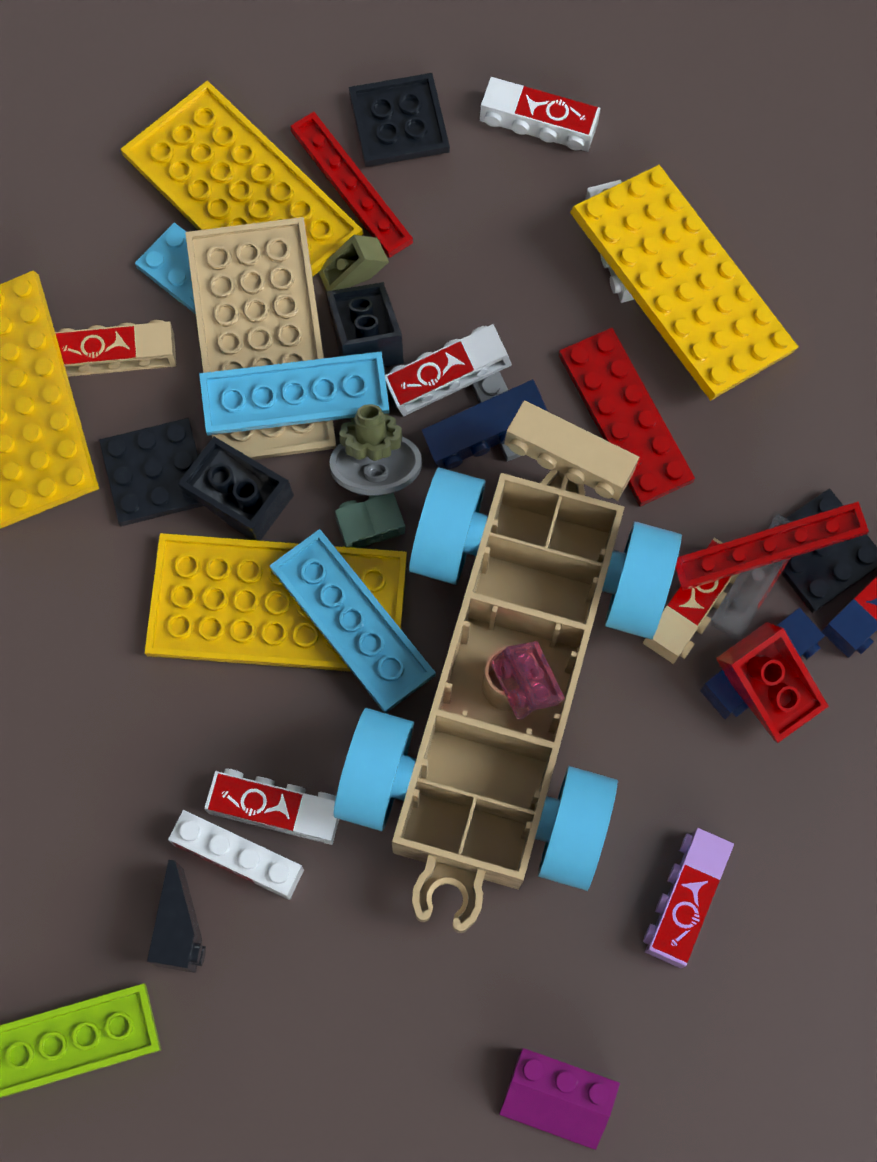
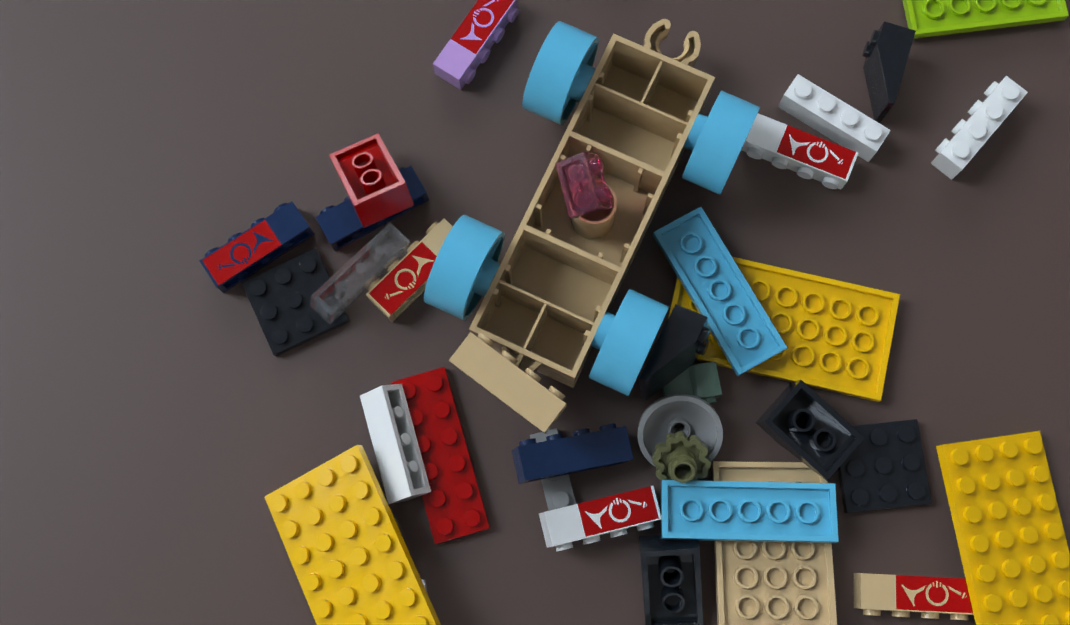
camera: 165 degrees left, 5 degrees up
red plate [675,501,869,591] -> none
none -> white brick [360,384,431,504]
none -> black slope [640,304,710,400]
none -> white brick [931,76,1028,180]

